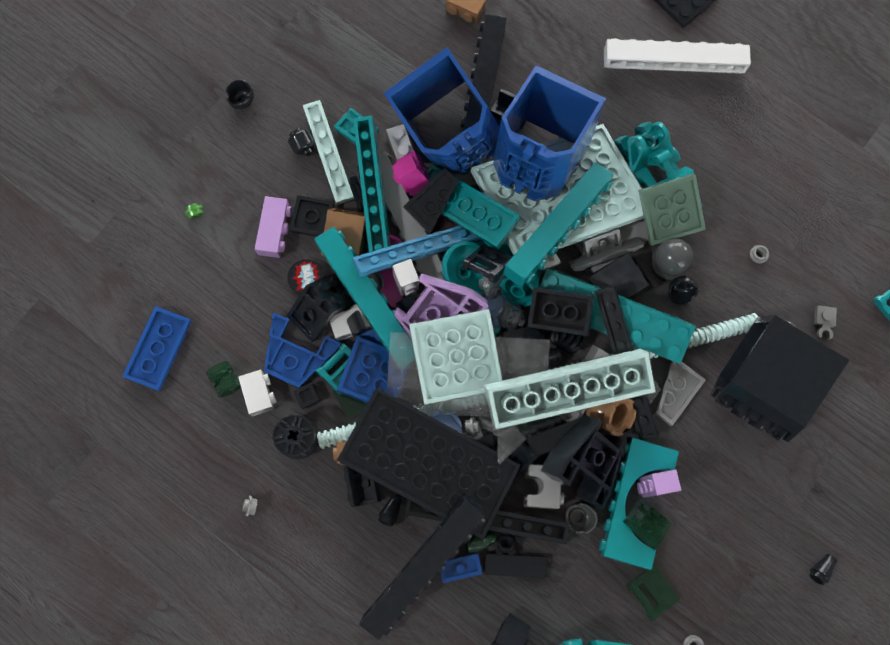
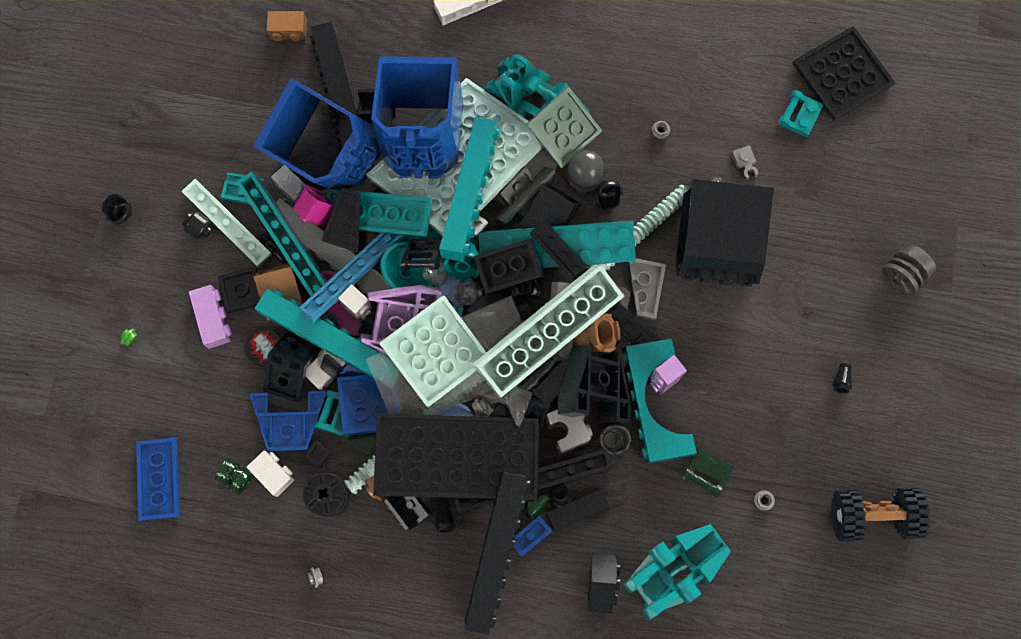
camera: 20 degrees left, 0 degrees up
clear green plate [623,496,671,550] -> none

